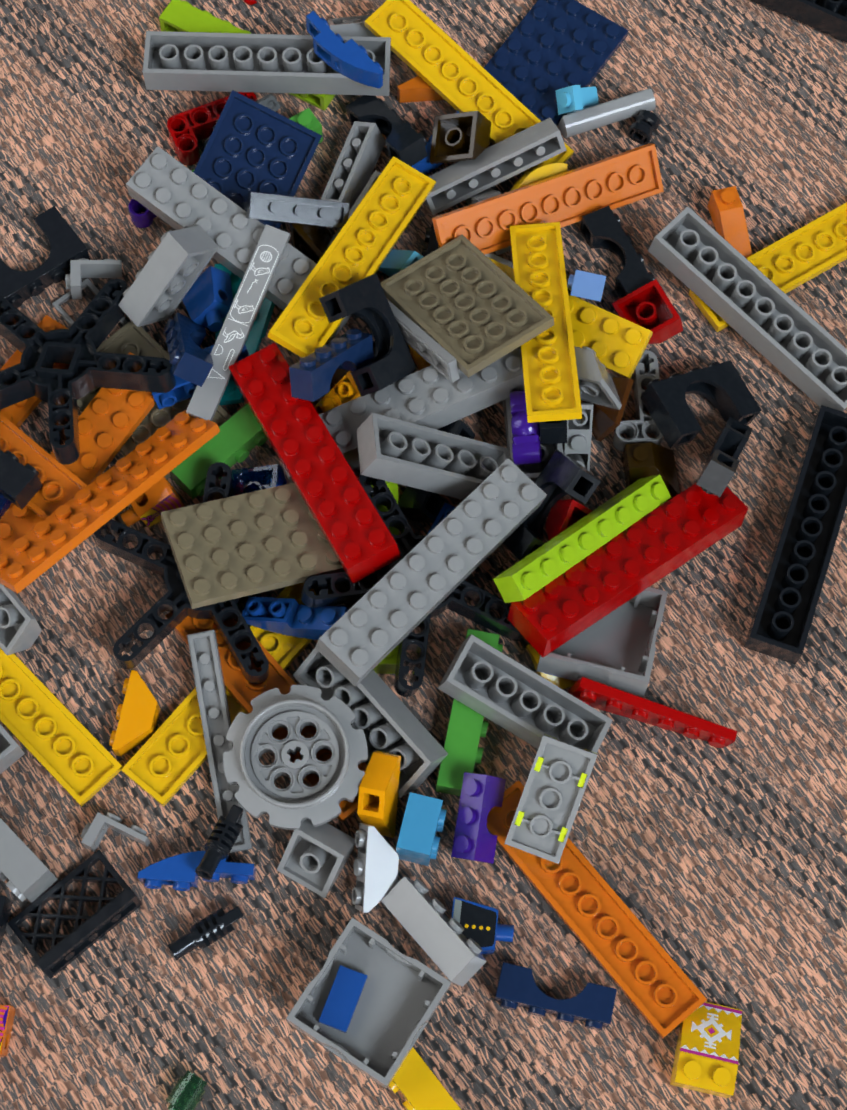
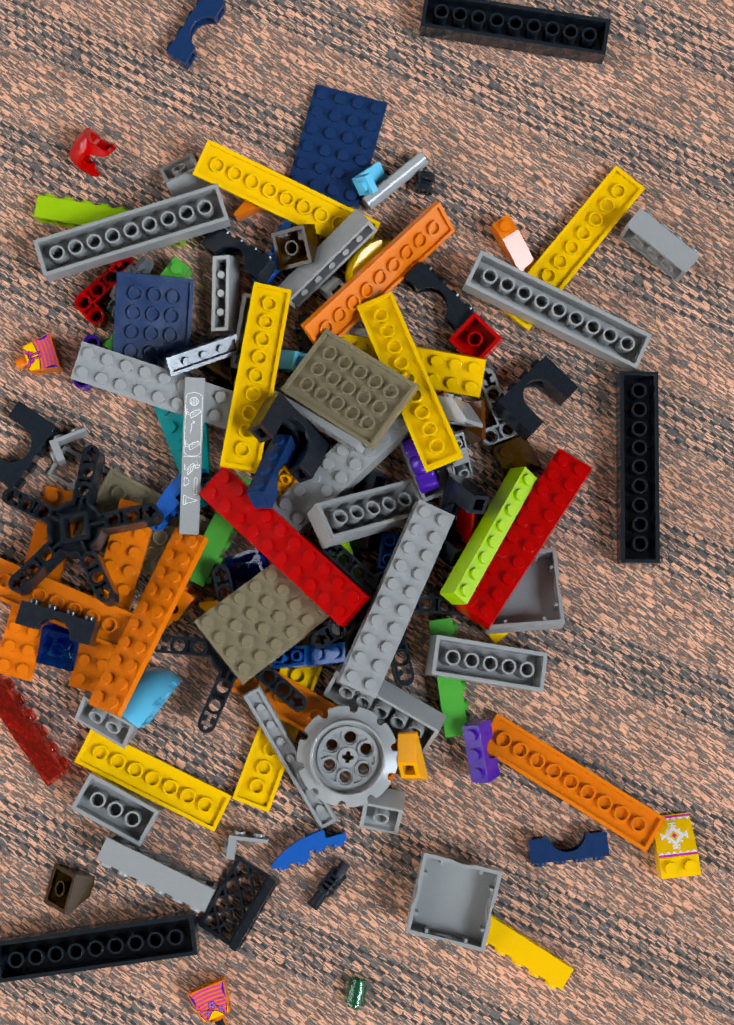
camera: 20 degrees left, 15 degrees up
light orange slope [109,670,160,756] -> none
light grey brick [118,225,219,327] -> none
dark blue arch [164,312,214,387] -> none
blue torso [182,266,233,332] -> none
black hinge [195,805,243,880] -> none
blue slope [306,11,384,88] -> none
blue tile [318,965,368,1033] -> none
slope [352,823,399,913] -> none
light grey brick [381,876,487,987] -> none
dark azure brick [396,792,447,866] -> none
torso [451,897,514,955] -> none
light grey piece [504,734,598,864] -> none
medium blue brick [567,270,606,302] -> none
red wing [568,677,737,748] -> none
black arch [696,417,752,497] -> none
none -> torso [15,333,64,375]
none -> medium azure brick [122,666,183,728]

